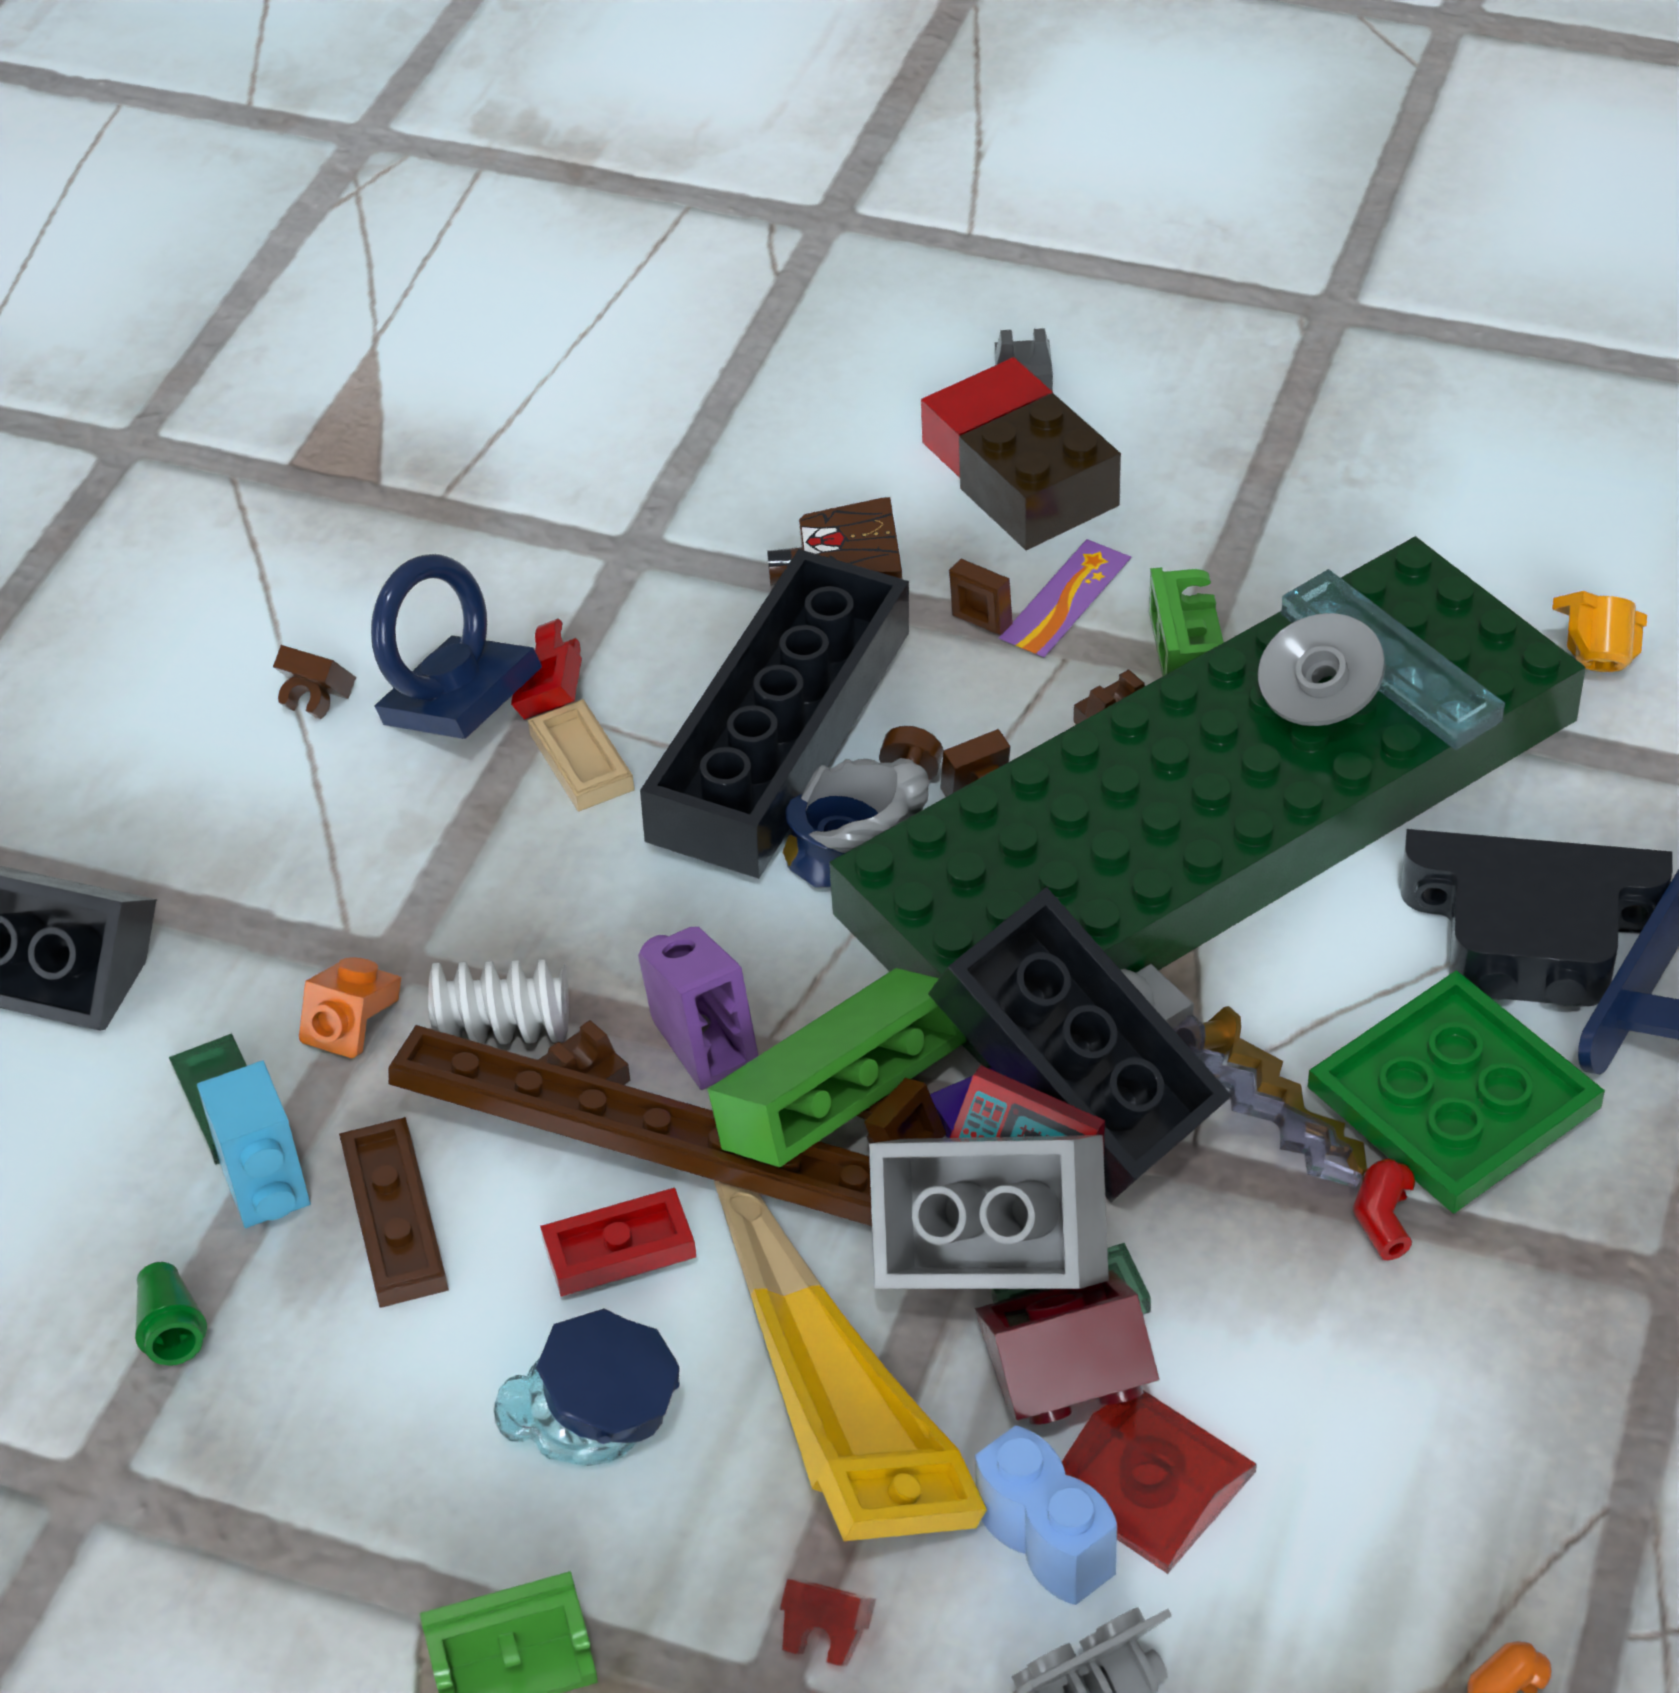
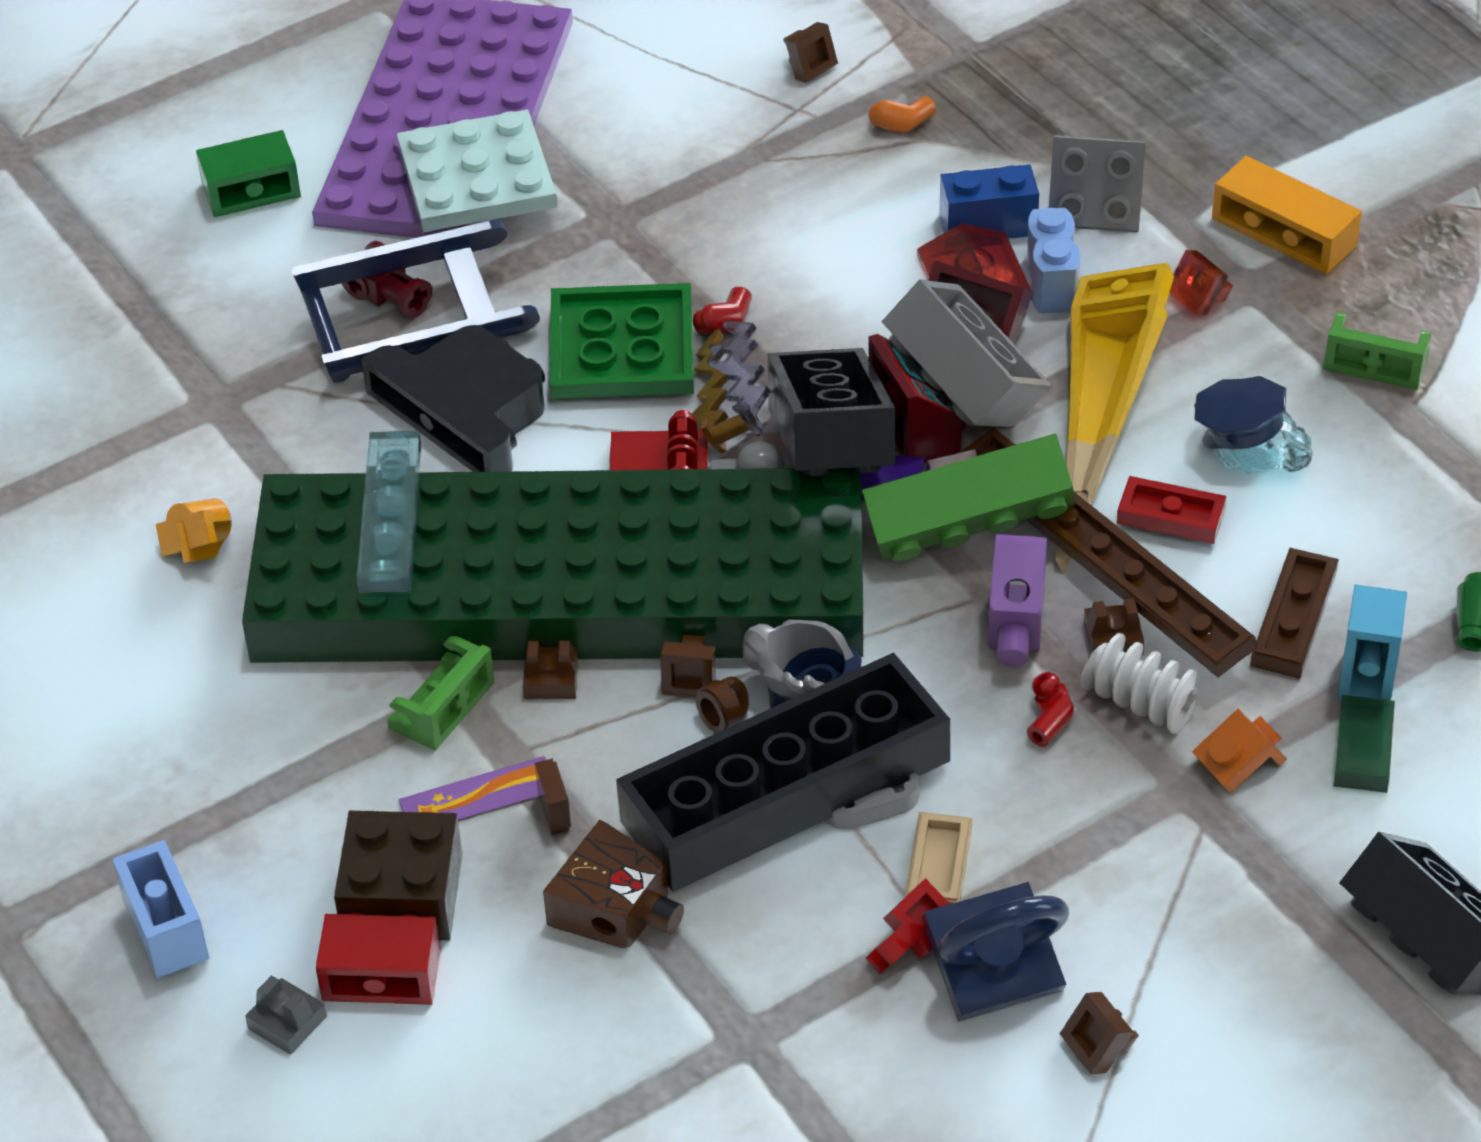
camera: 145 degrees left, 0 degrees up
light grey dish [1258,613,1385,726] -> none
none -> light blue brick [112,840,209,979]
none -> red hinge [609,410,708,470]
none -> blue brick [939,164,1040,246]
none -> red arm [1027,672,1074,747]

